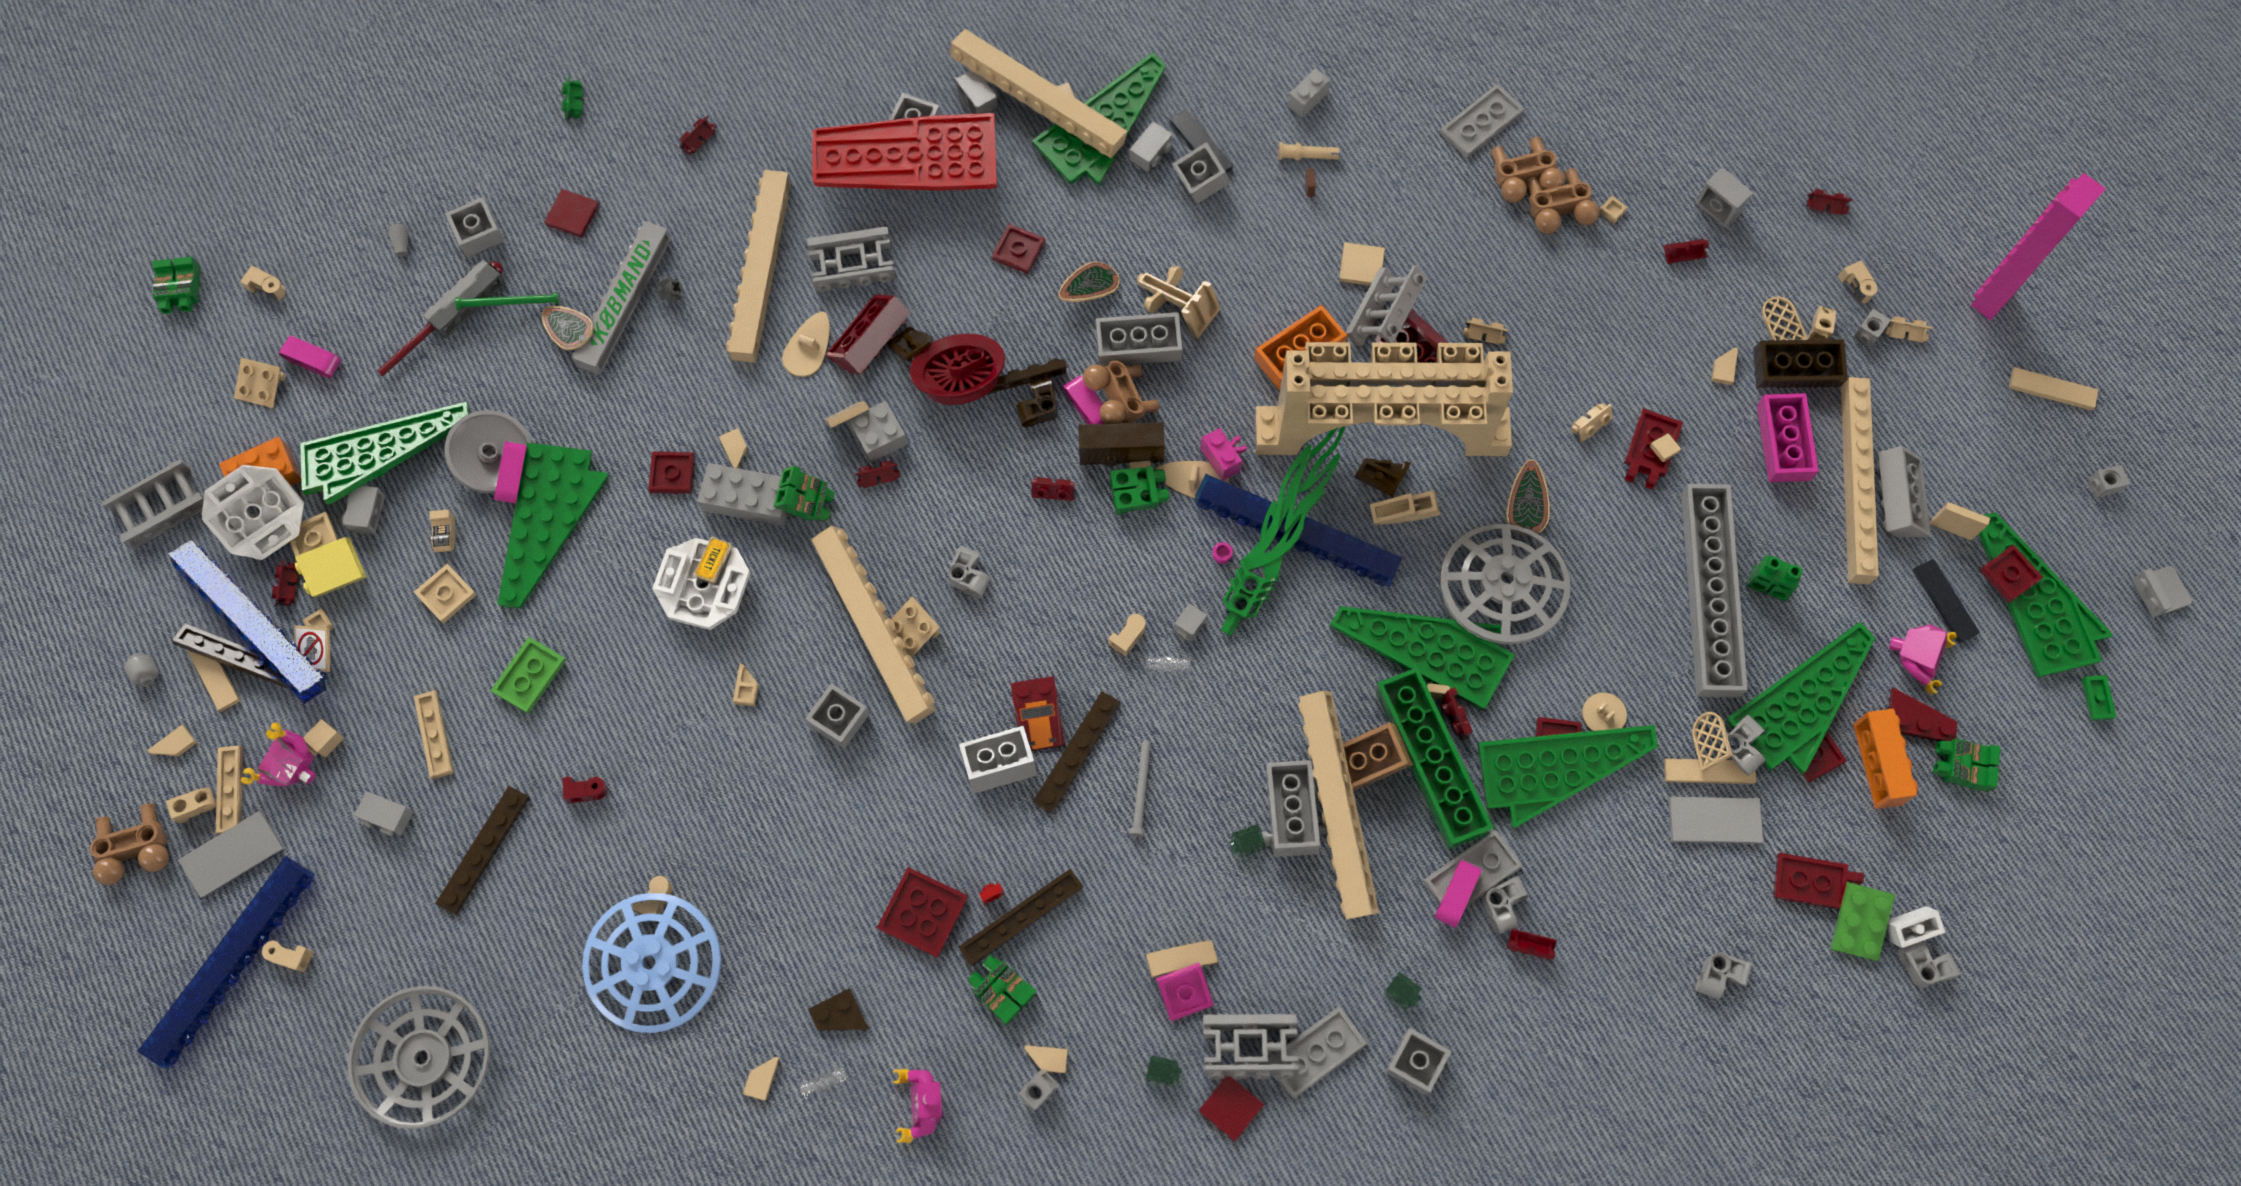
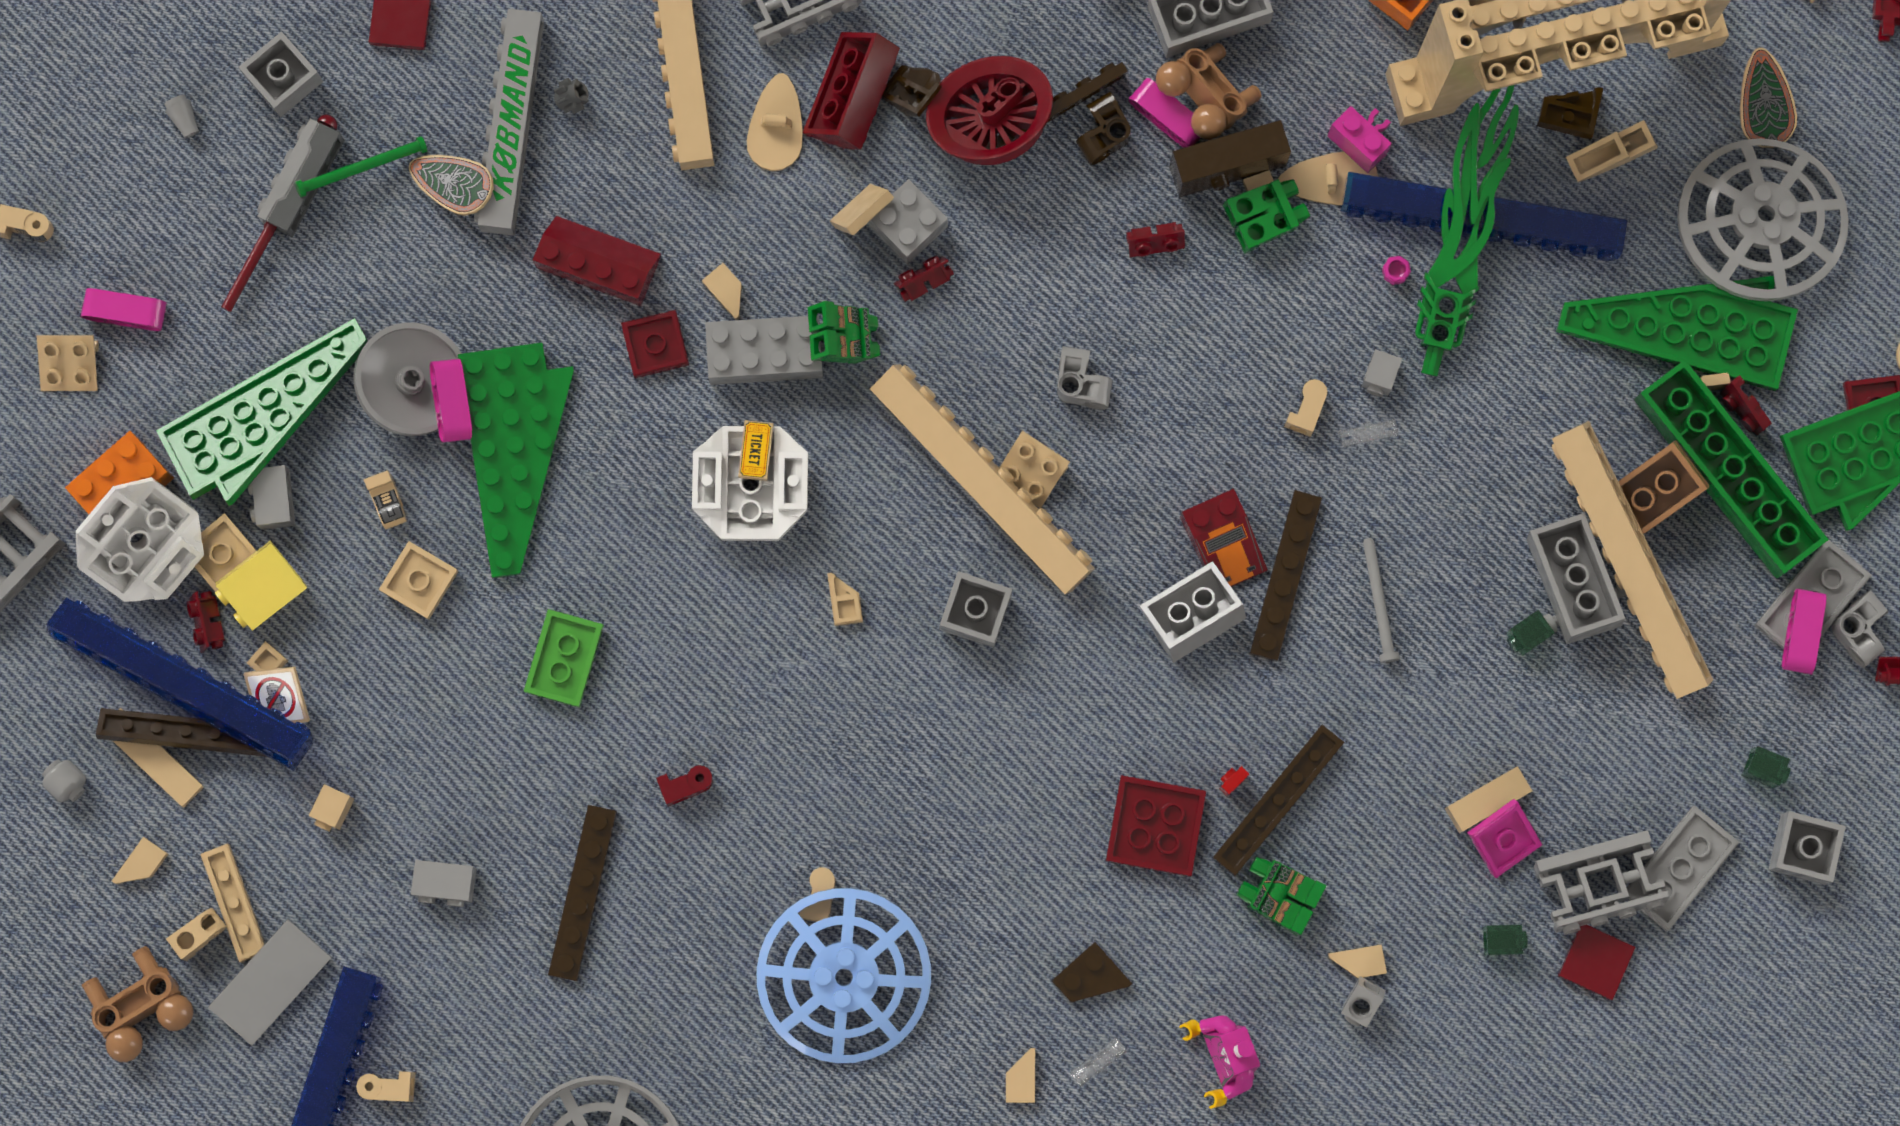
camera: 15 degrees left, 10 degrees up
dark pink torso [241,723,316,787] -> none
tan tile [414,690,454,780] -> none
none -> dark red slope [533,216,661,306]

